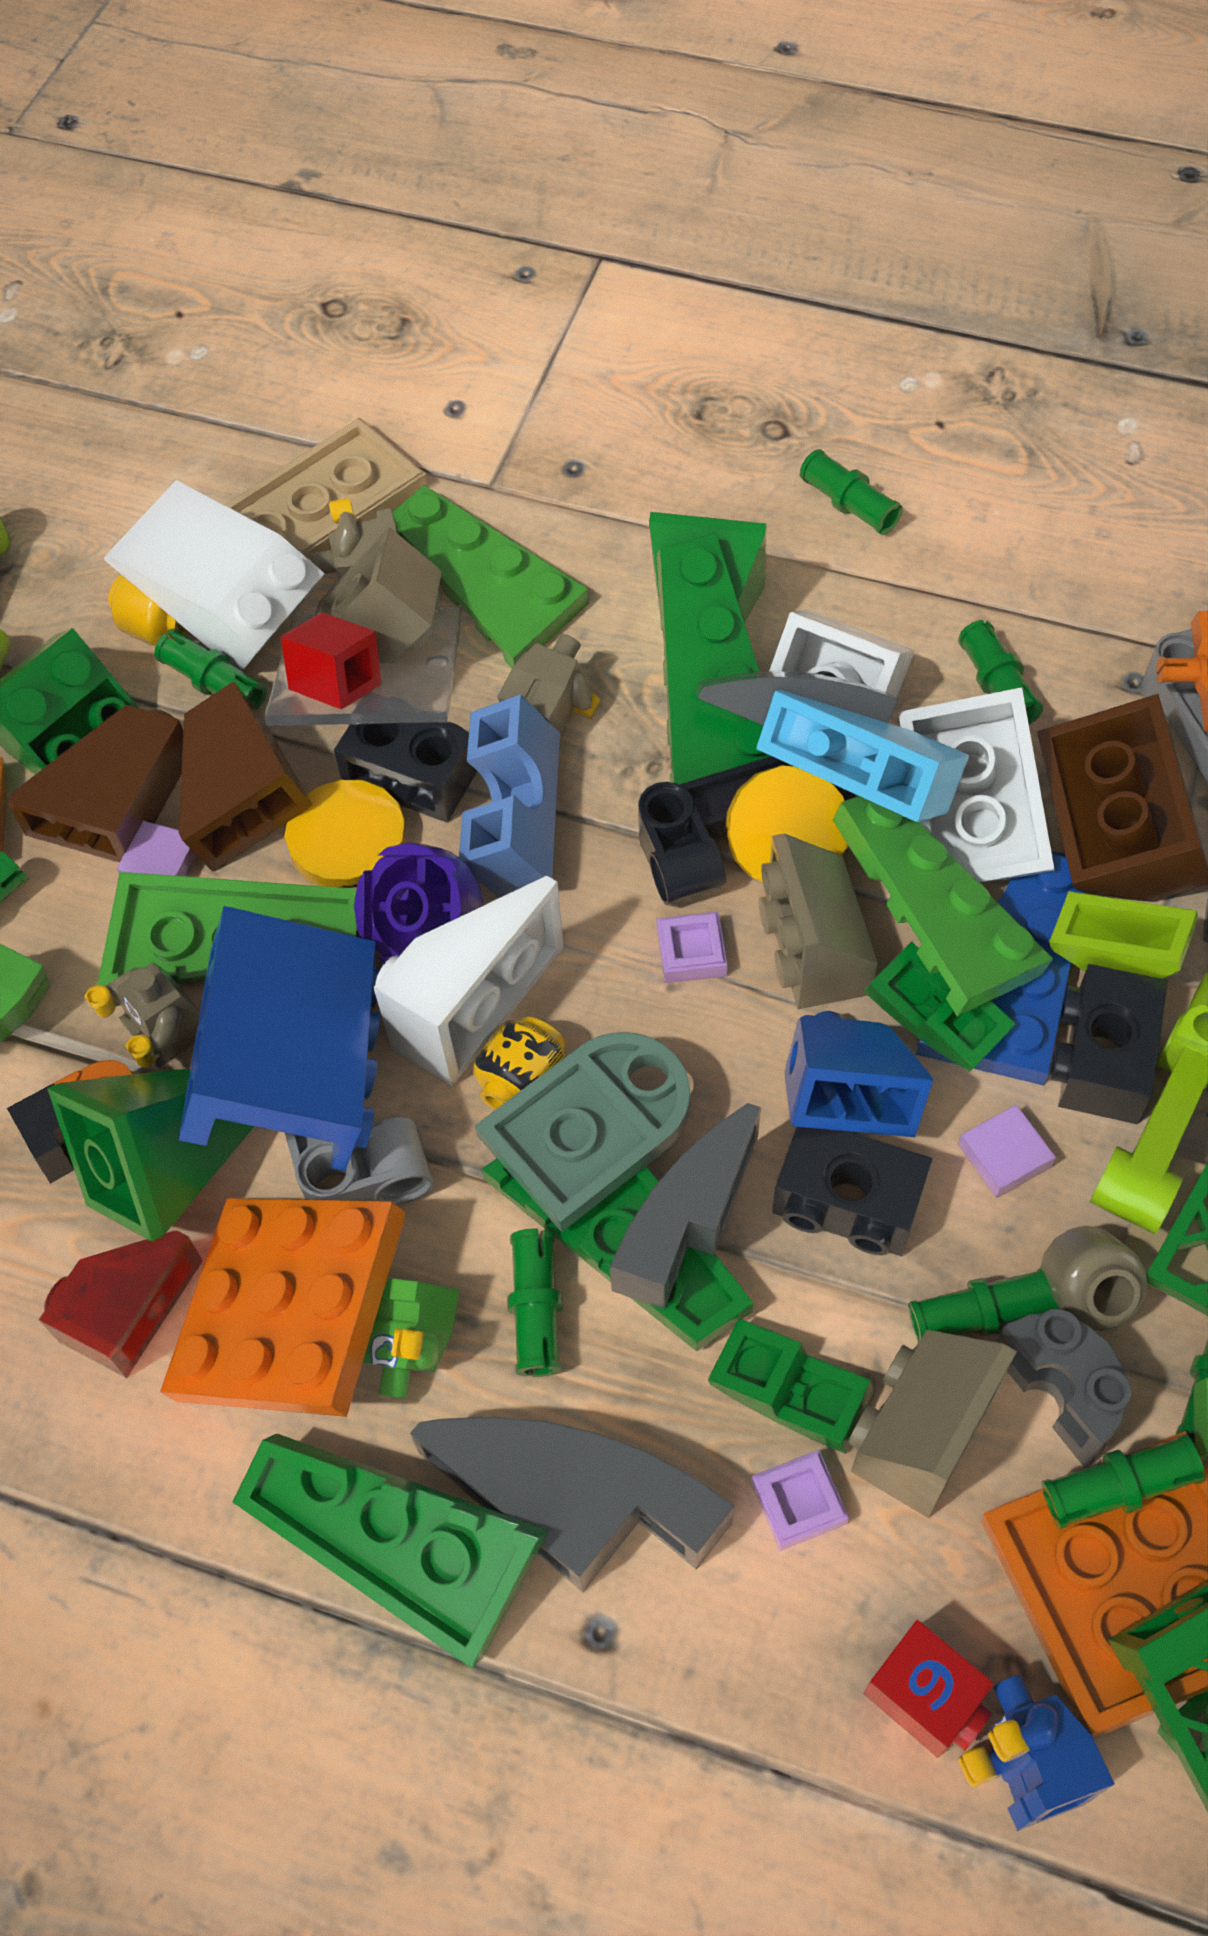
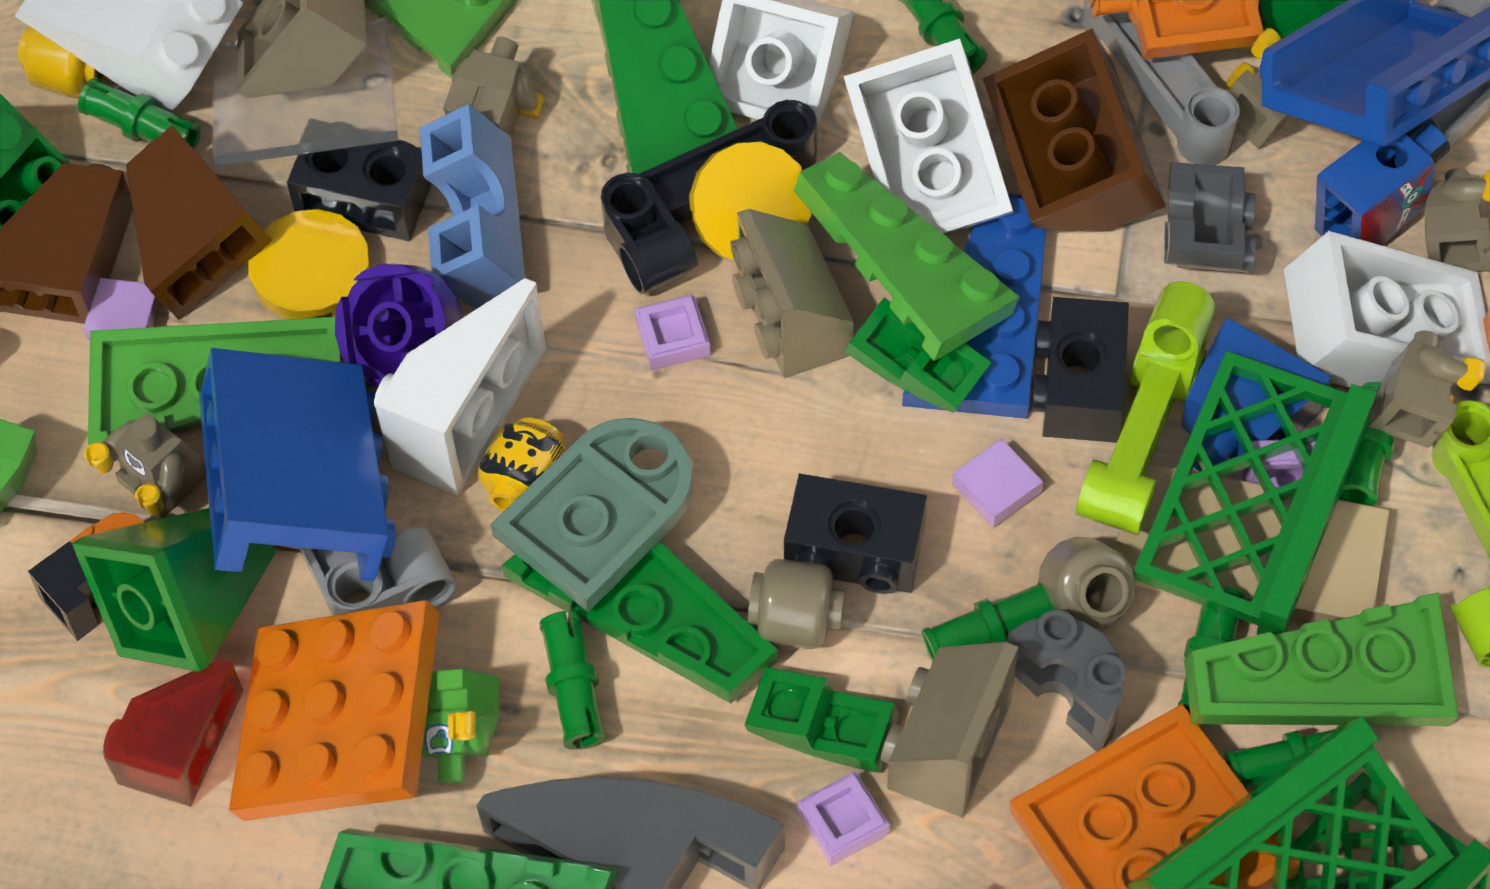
camera: 10 degrees left, 0 degrees up
red brick [280,612,382,710] -> none
dark grey slope [610,1103,761,1310] -> none
dark grey slope [694,671,899,725] -> none
medium azure slope [756,690,969,822] -> none
blue torso [785,1011,933,1138] -> none
green pin [1041,1434,1206,1530] -> none
lime slope [1049,891,1198,979] -> none
none -> dark tan head [748,559,845,649]

